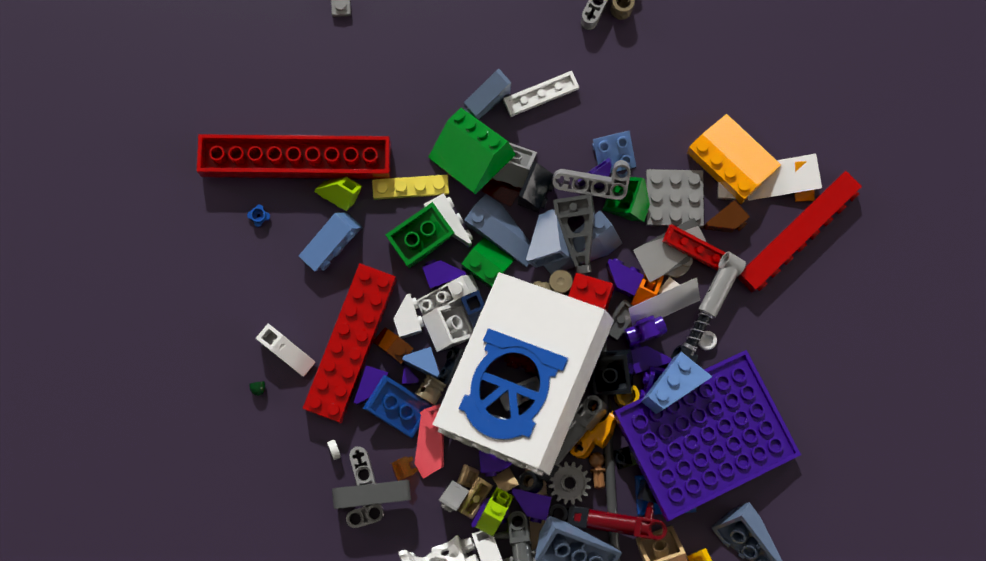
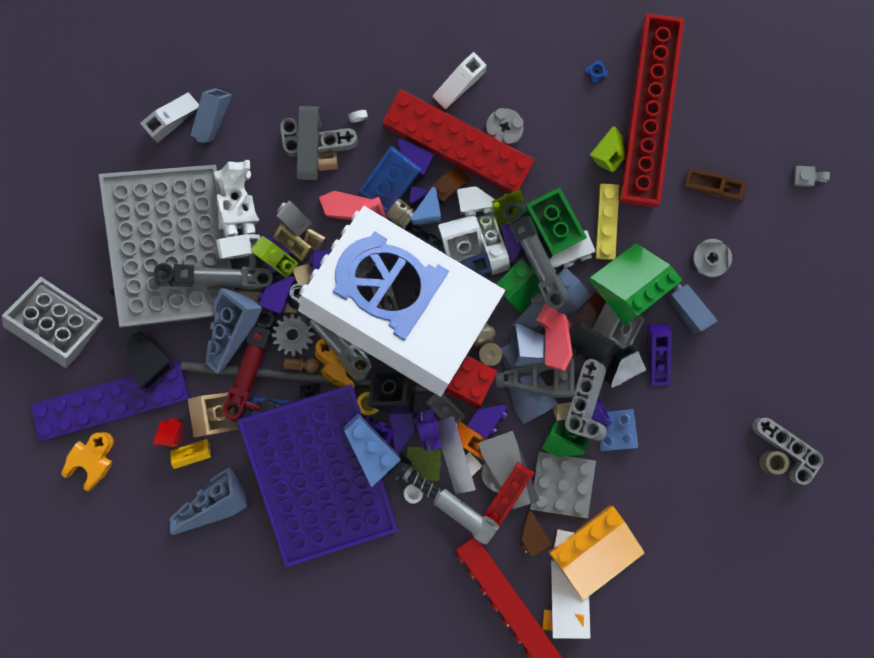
camera: 100 degrees right, 5 degrees up
dark green hinge [249,381,266,396] -> none
medium blue wedge [299,212,363,271] -> none
clear orange tile [391,456,418,481] -> none
white plate [503,71,579,117] -> none
none -> tan slope [318,152,338,171]
none -> clear neon green piece [407,447,442,481]
none -> light grey plate [486,108,524,146]
none -> clear neon green piece [491,189,524,228]
none -> dark grey piece [503,202,570,309]
none -> coral piece [536,304,573,371]
none -> tan slope [552,402,572,421]
none -> slope [604,345,646,388]
none -> dark purple slope [647,323,672,386]
none -> reddish brown slope [685,168,747,204]
none -> light grey plate [692,239,732,278]

